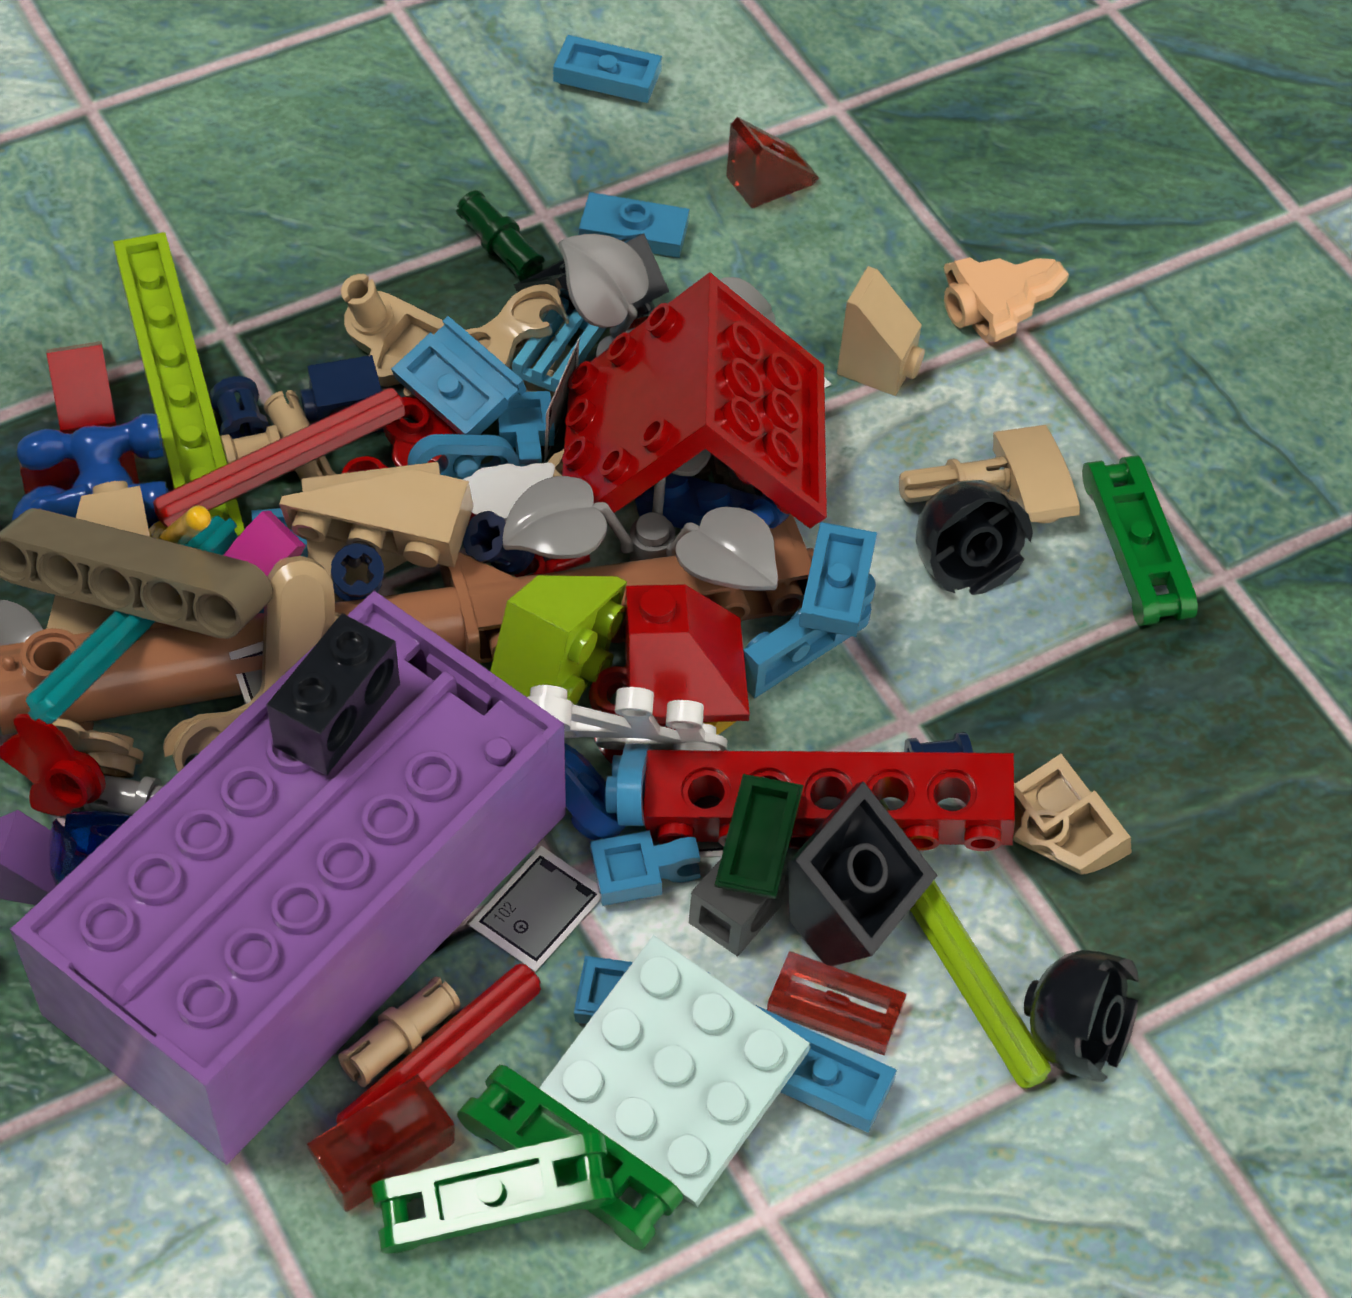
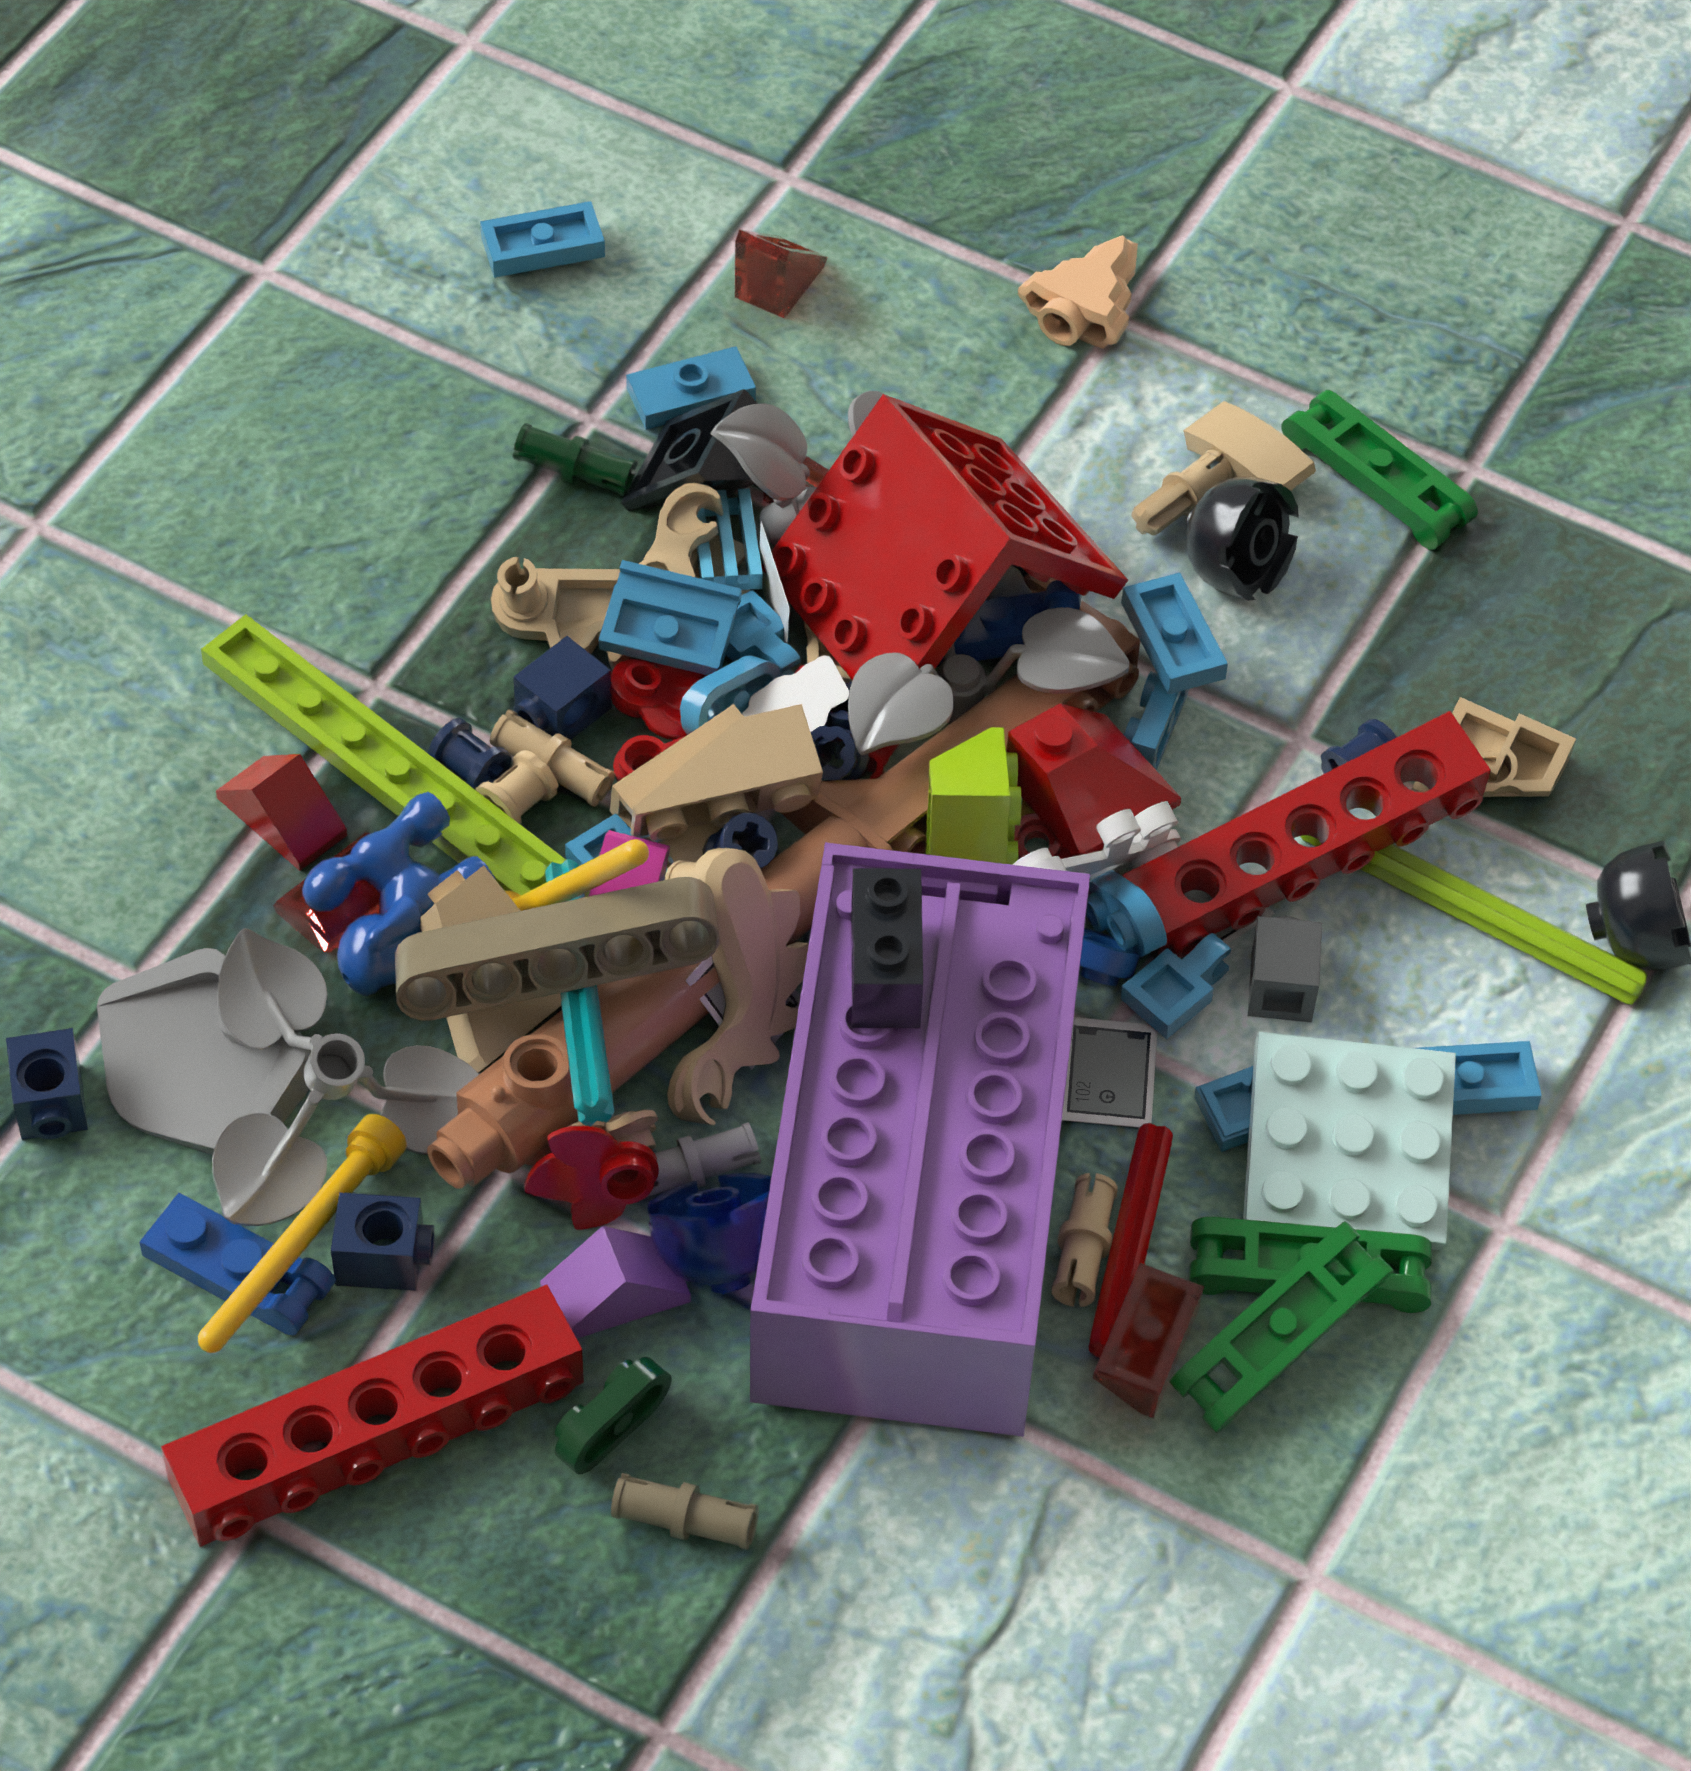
camera: 30 degrees left, 0 degrees up
red axle [153,388,405,528] -> none
dark green tile [715,774,803,899] -> none
clear red tile [767,951,907,1056] -> none
black slope [788,781,938,968] -> none
tan slope [837,266,925,396] -> none

